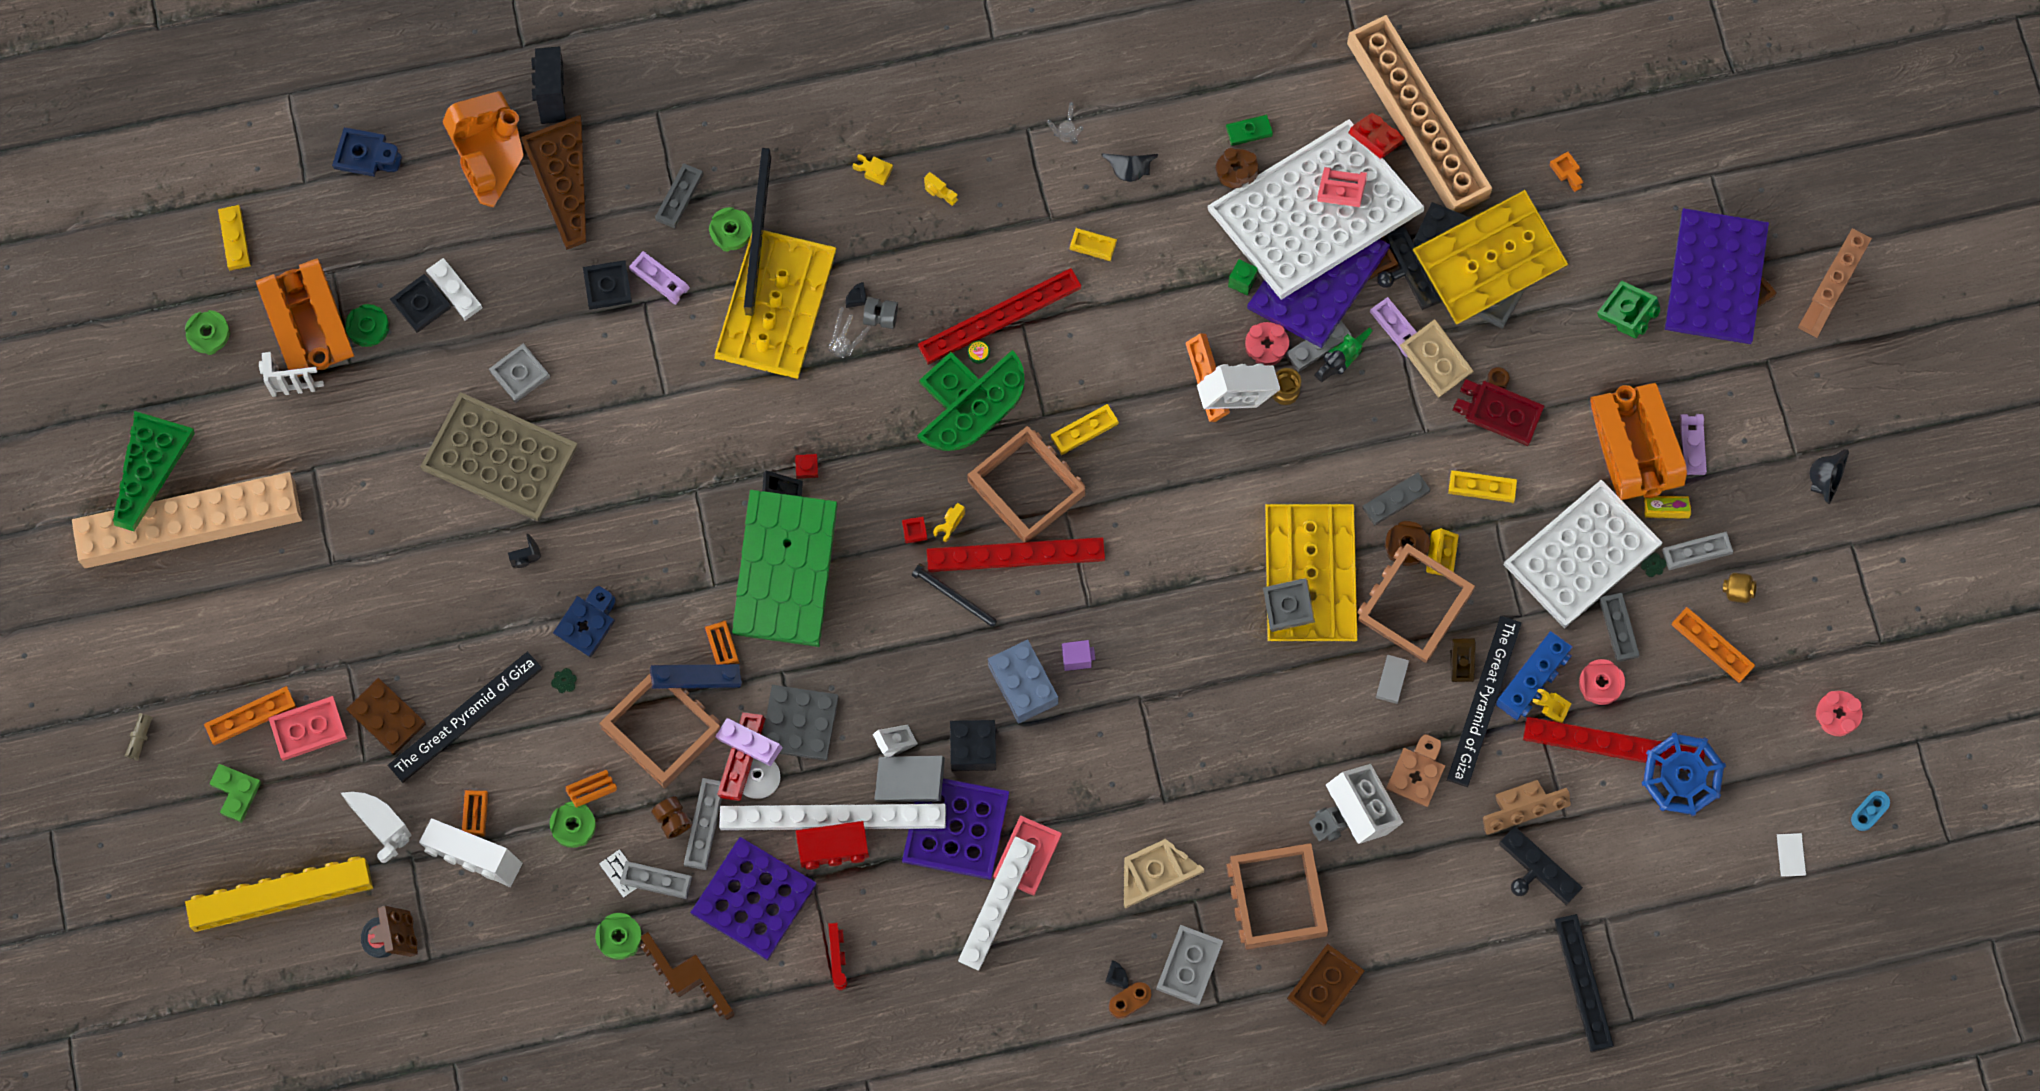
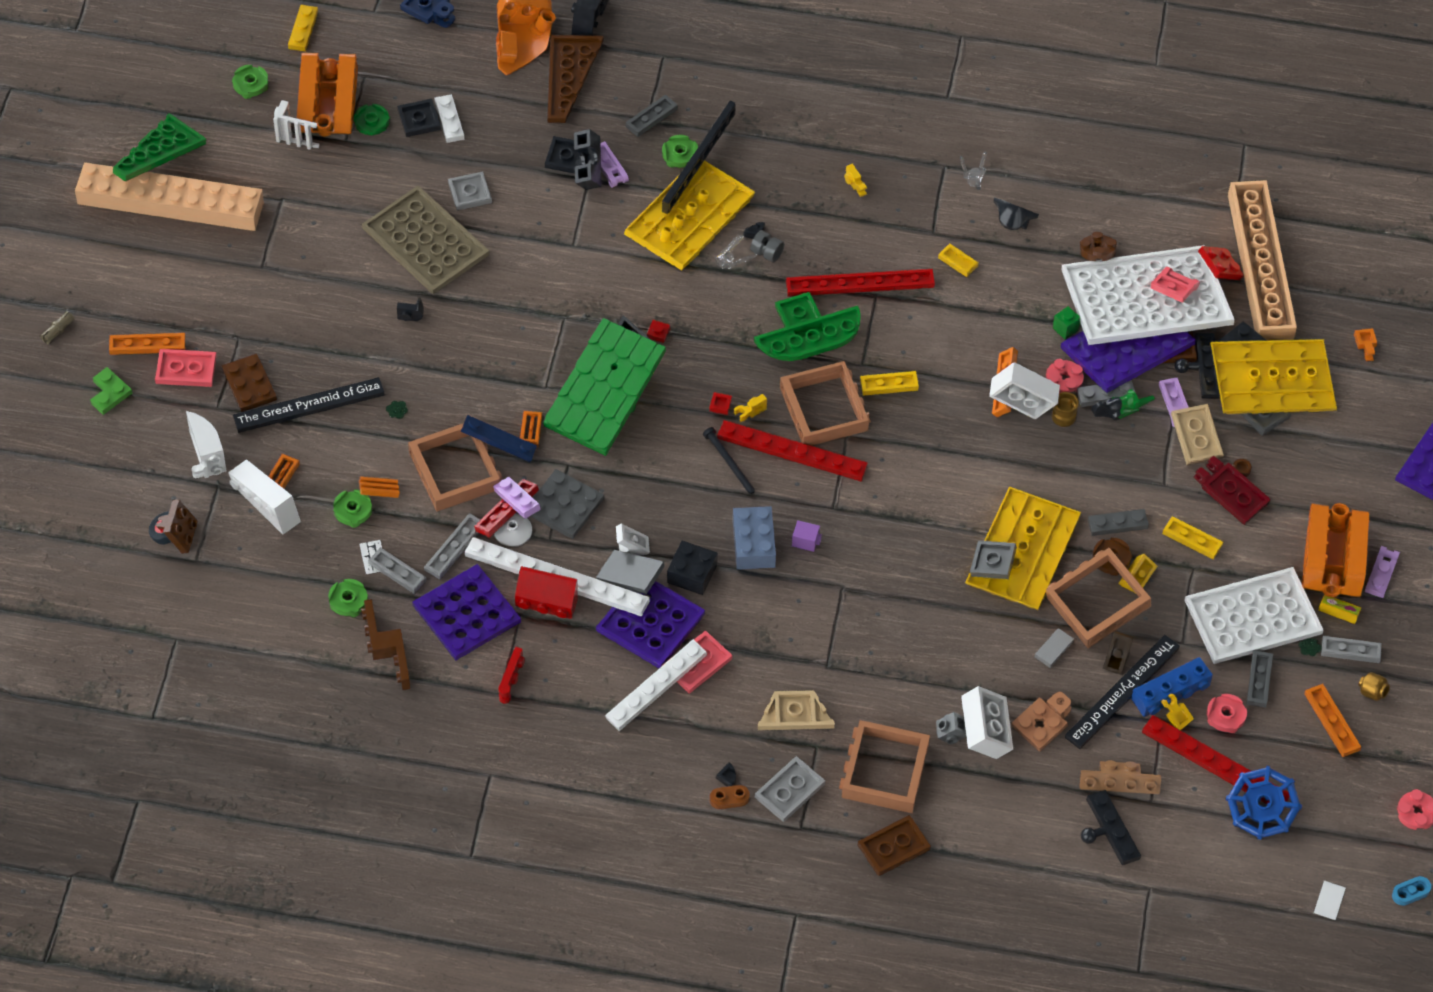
camera: 20 degrees right, 15 degrees down
yellow brick [185,856,373,932] -> none
dark blue plate [553,586,616,658] -> none
reddish brown wheel [651,796,693,839] -> none
yellow plate [852,154,893,186] -> none
tile [968,341,990,364] -> none
green plate [1226,115,1273,146] -> none
black tile [1554,914,1614,1053] -> none
green plate [1597,281,1661,339] -> none
none -> black arch [574,129,602,190]

